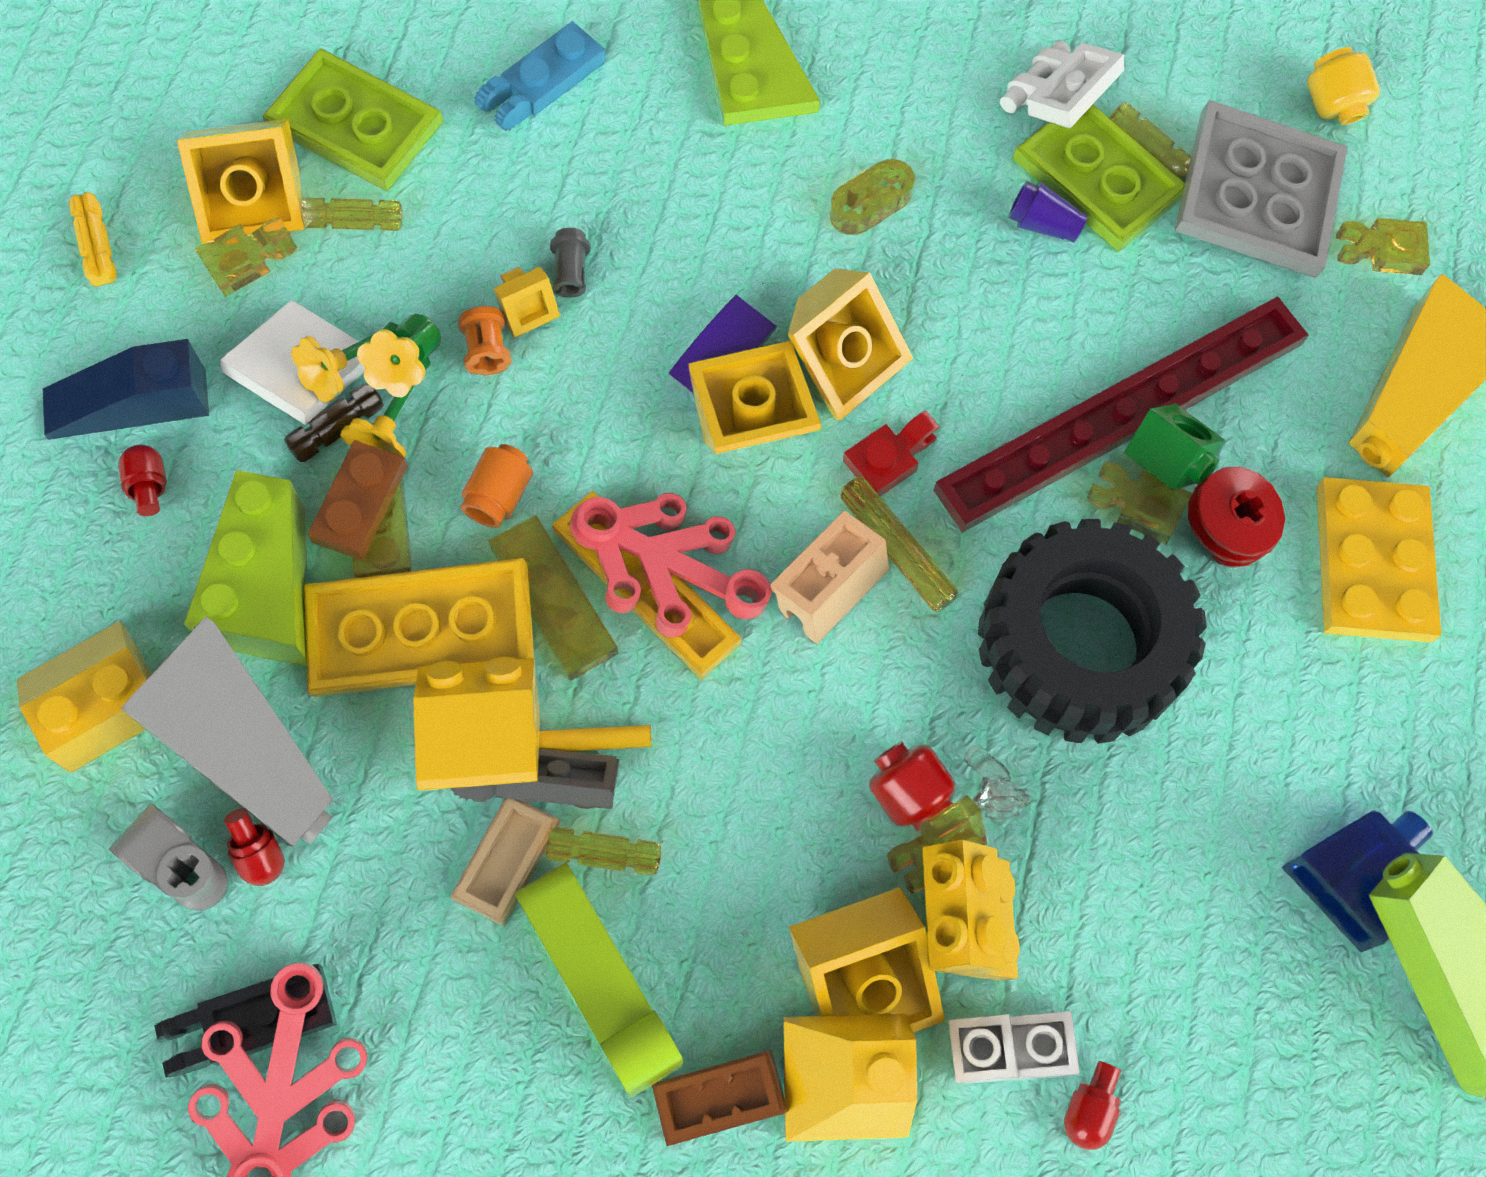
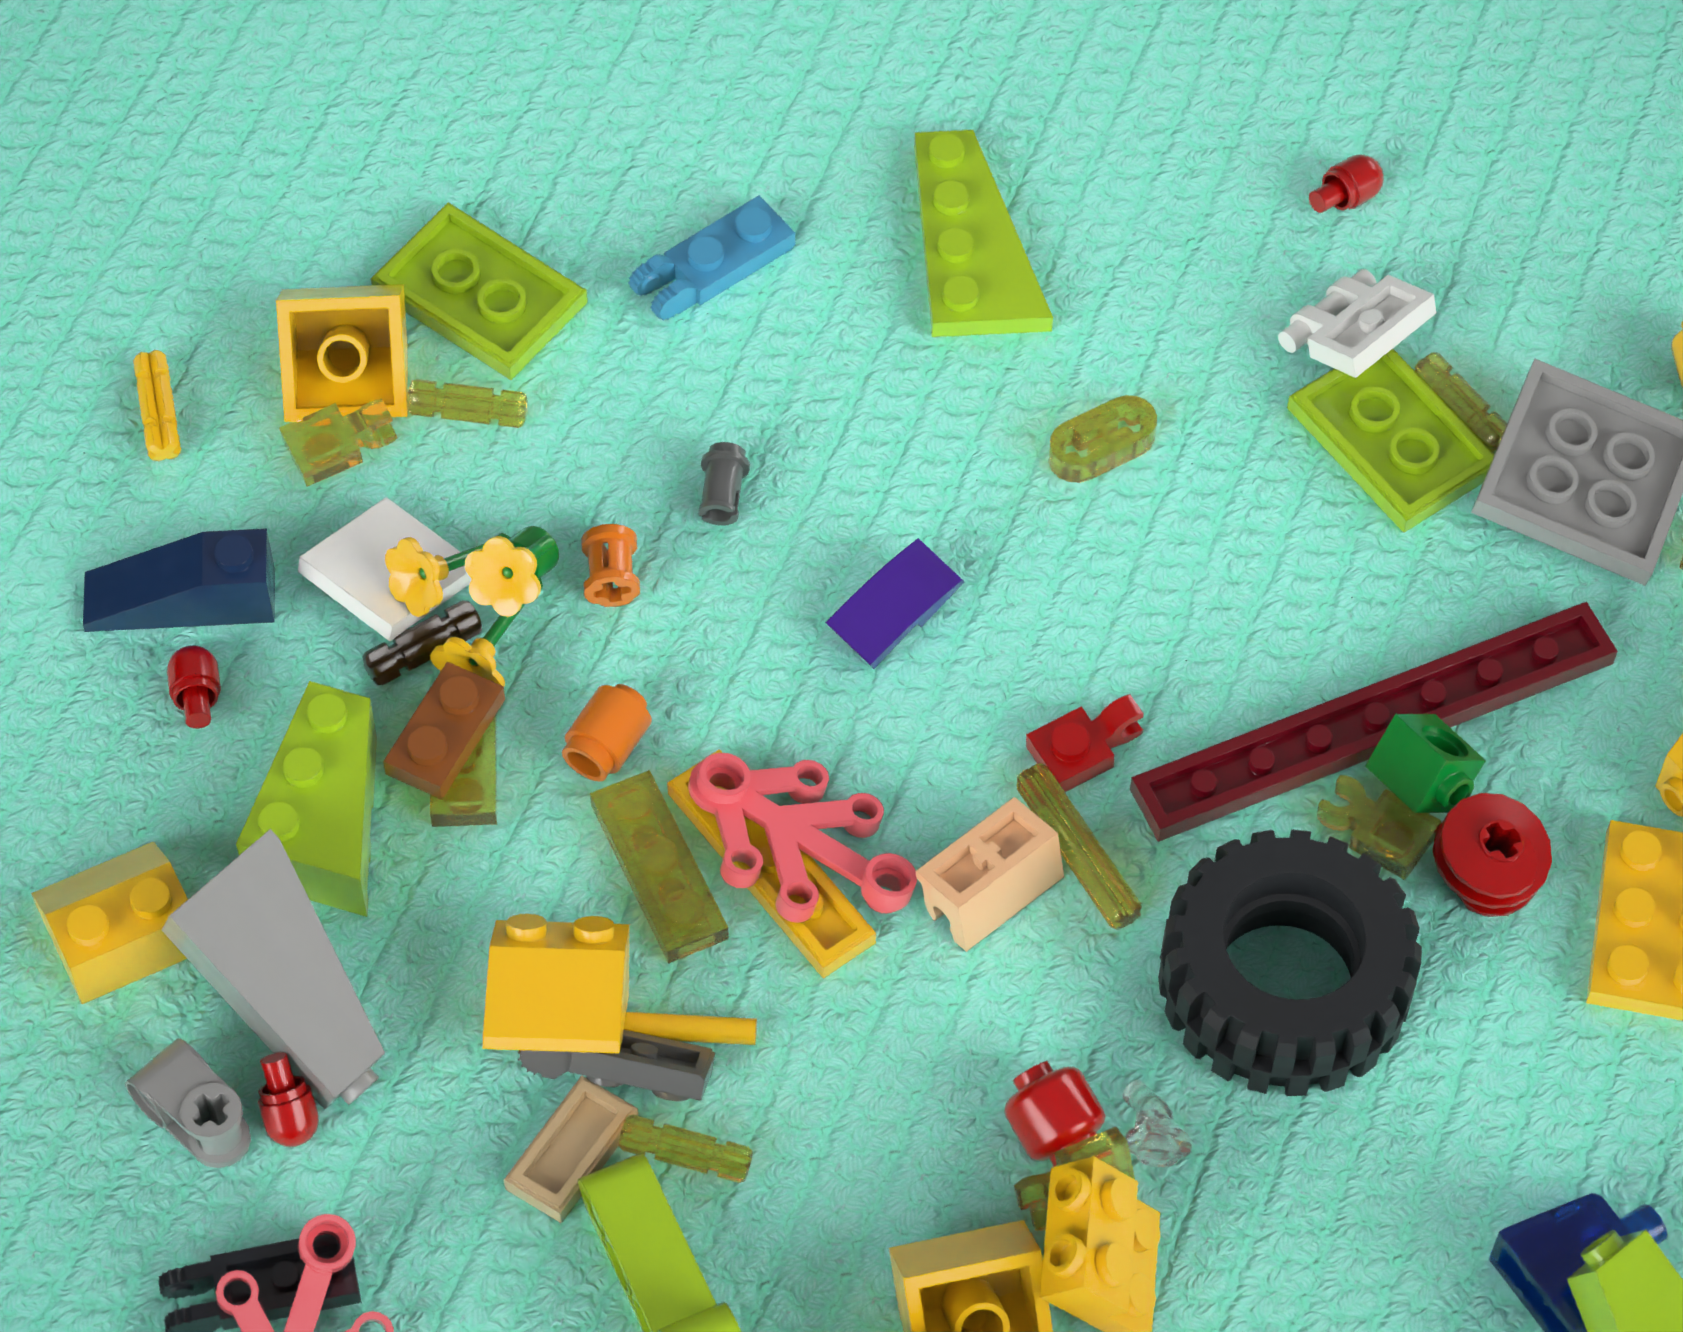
camera: 10 degrees right, 10 degrees down
yellow tile [304,558,535,697] -> none
yellow tile [493,267,560,338] -> none
yellow slope [688,341,821,454] -> none
yellow slope [788,268,913,420] -> none
dark purple cone [1008,180,1088,243] -> none

